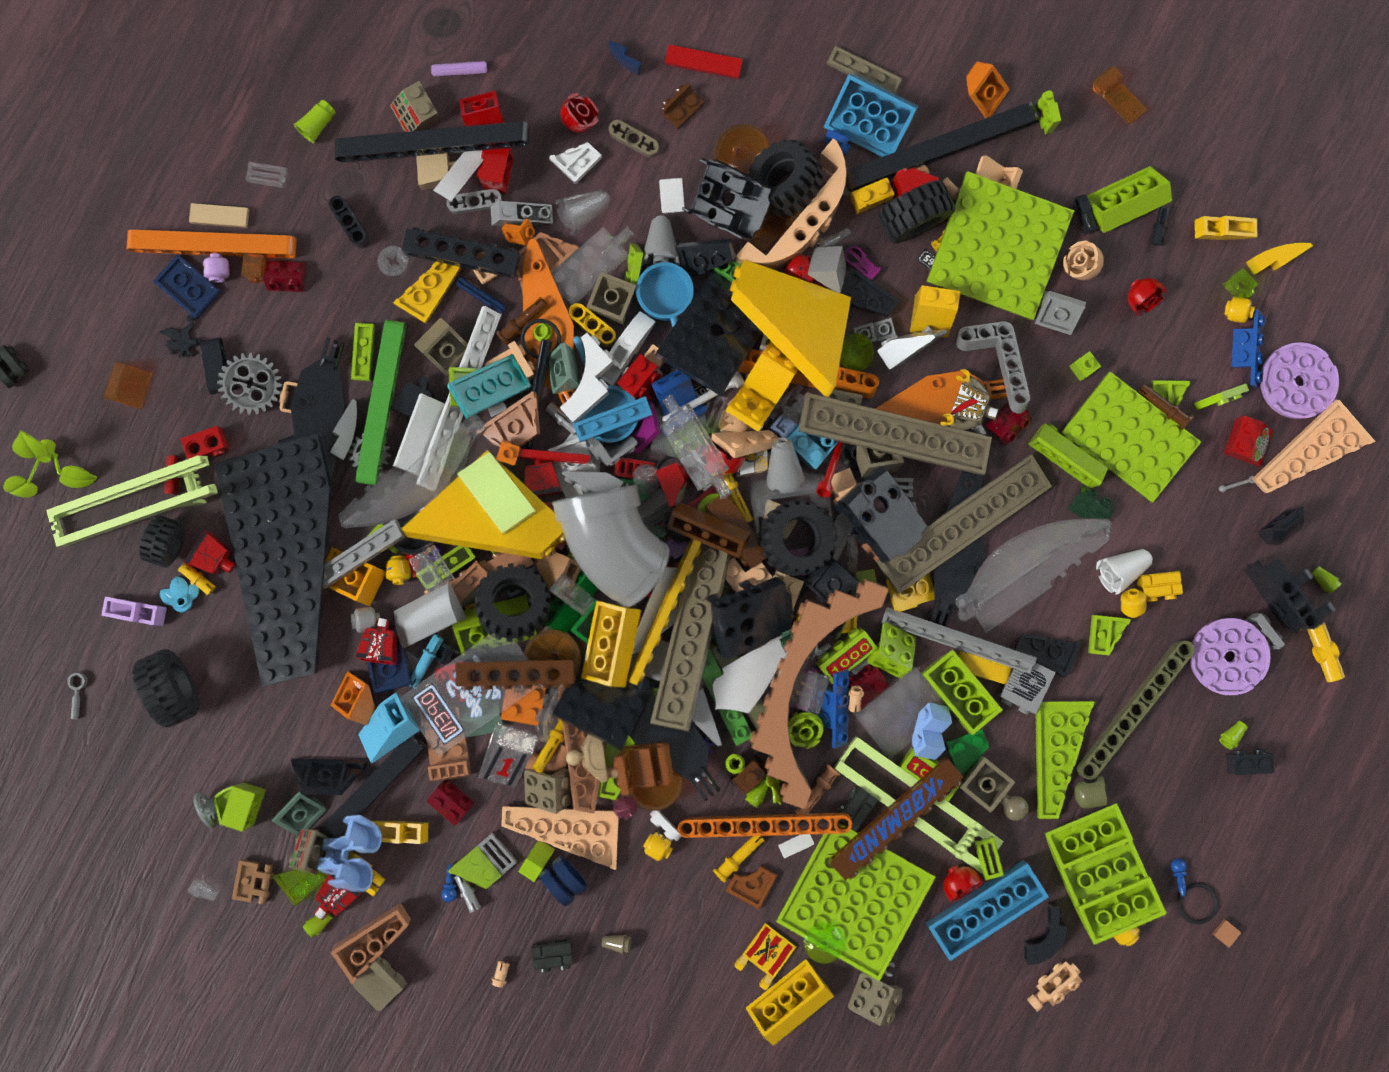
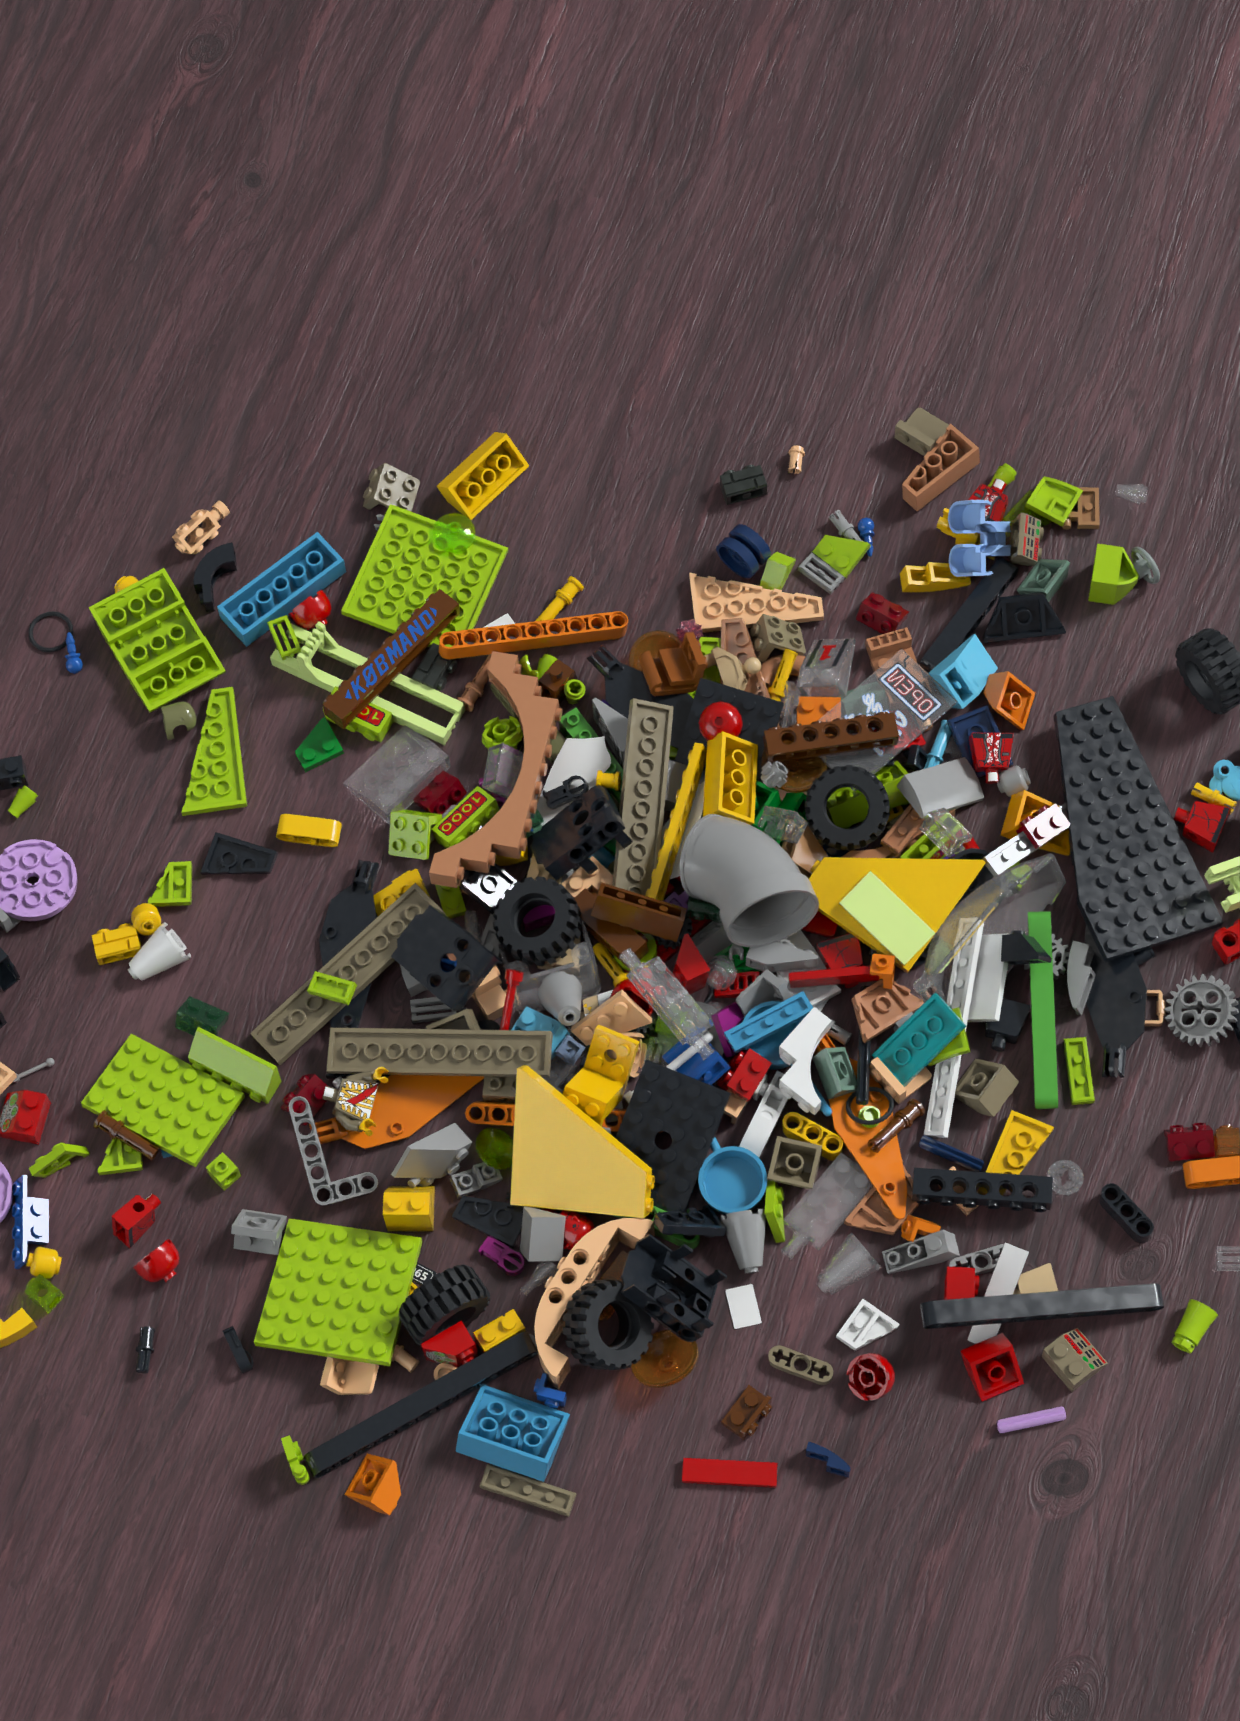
camera: 175 degrees right, 20 degrees down
yellow head [386,556,411,585] -> none
dark tan cone [602,934,631,954] -> none
yellow head [643,832,673,861] -> none
white plate [650,808,682,841] -> none
dark orange tile [725,865,778,909] -> none
flag [734,923,796,990] -> none
blue bracket [818,669,849,748] -> none
light nougat pin [848,686,864,712] -> none
light grey tile [882,607,1036,674] -> none
light blue brick [912,702,952,760] -> none
lime slope [919,649,1002,735] -> none
clear windscreen [955,519,1112,632] -> none
dark tan brick [959,756,1028,821] -> none
light grey panel [997,662,1056,715] -> none
light nougat cylinder [1063,241,1104,281] -> none
olive beam [1077,641,1195,779] -> none
lime slope [1087,166,1172,233] -> none
clear orange door [1092,66,1147,125] -> none
yellow slope [1195,216,1257,240] -> none
nougat tile [1212,919,1241,948] -> none
none -> red torso [112,1194,161,1249]
none -> lime plate [307,971,357,1005]
none -> black piece [542,775,589,810]
none -> yellow bush [596,770,621,791]
none -> red cylinder [699,702,743,741]
none -> light grey gear [761,761,788,788]
none -> black slope [1001,930,1052,965]
none -> bracket [1016,804,1070,849]
none -> lime plate [1025,476,1083,527]

